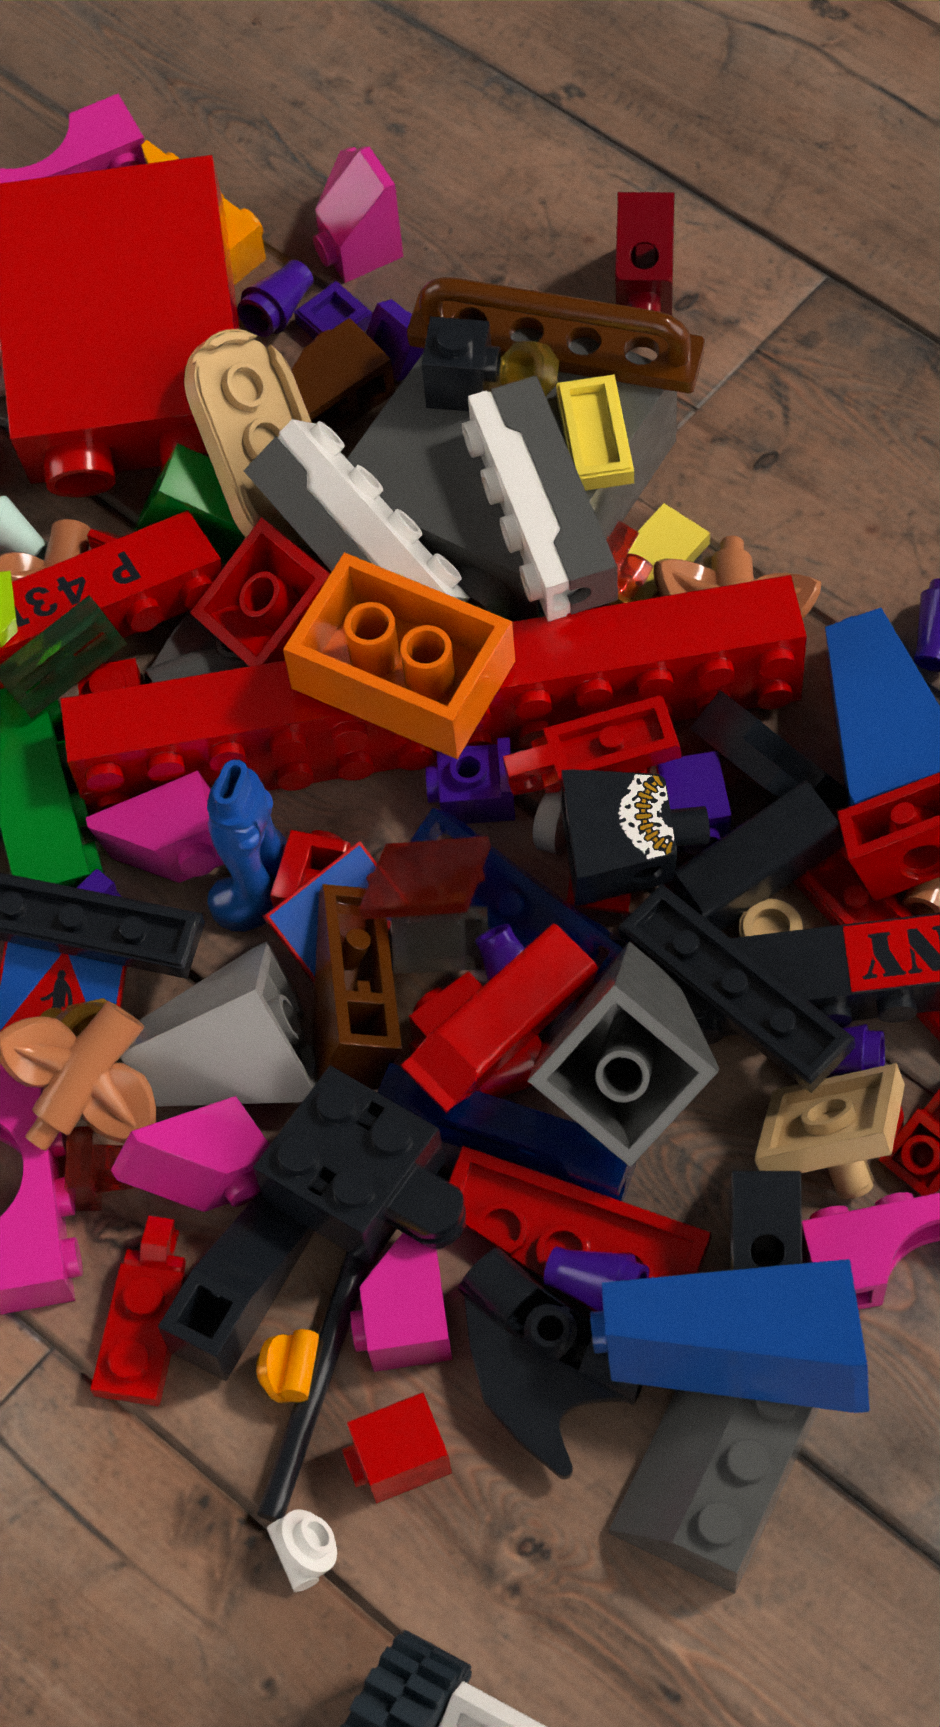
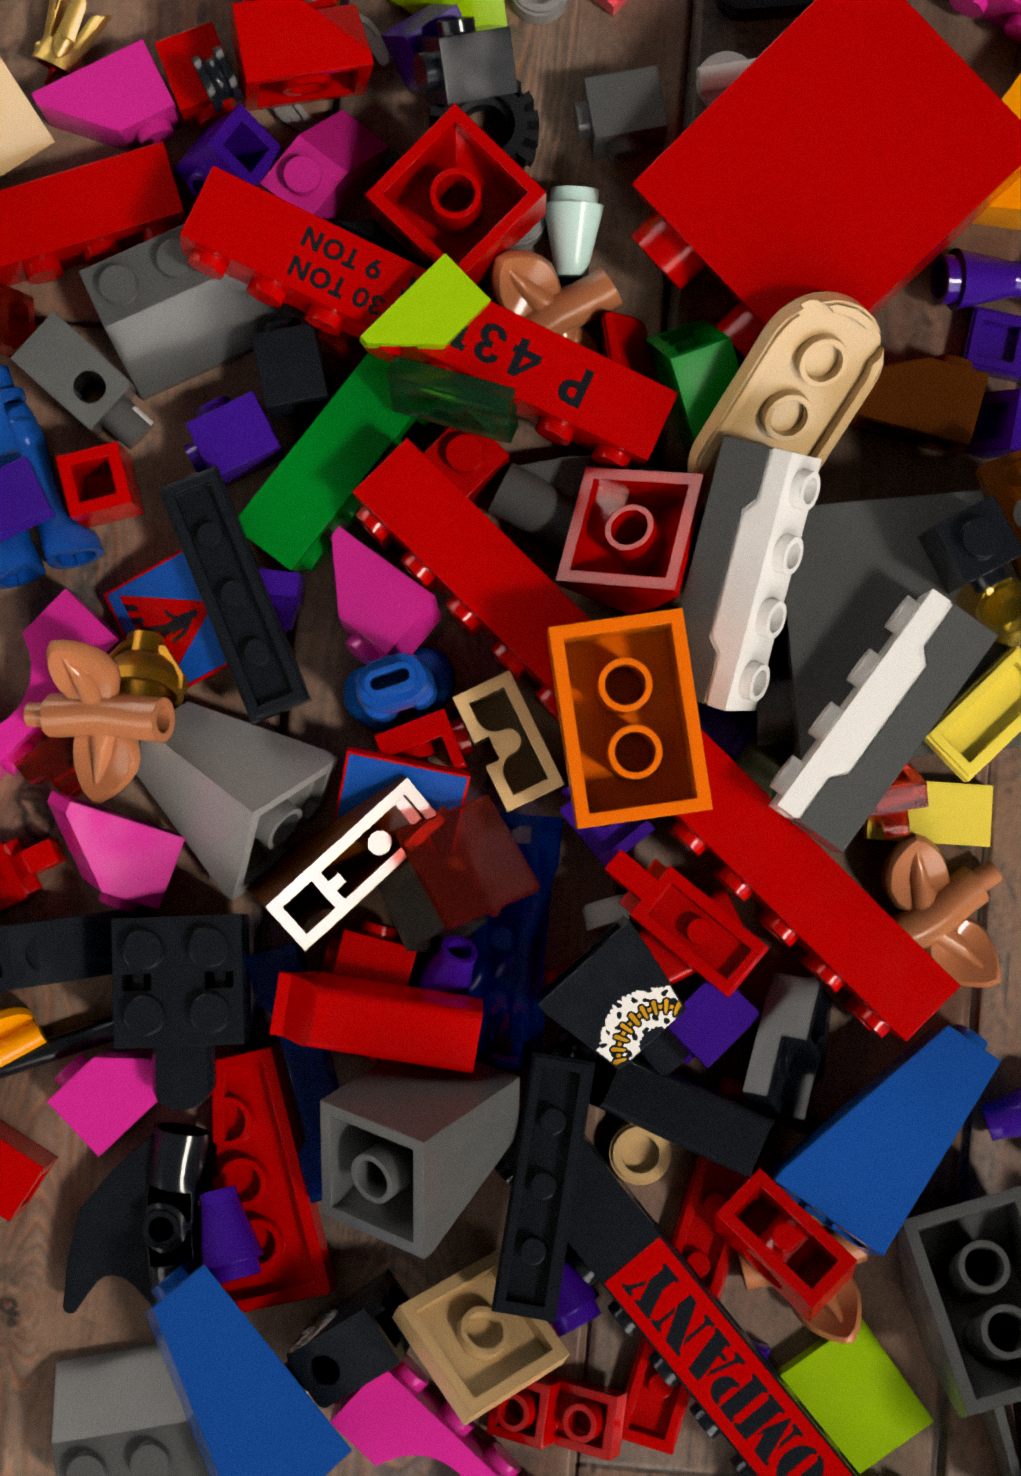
camera: 45 degrees right, 25 degrees up
none -> tan brick [452,670,565,813]

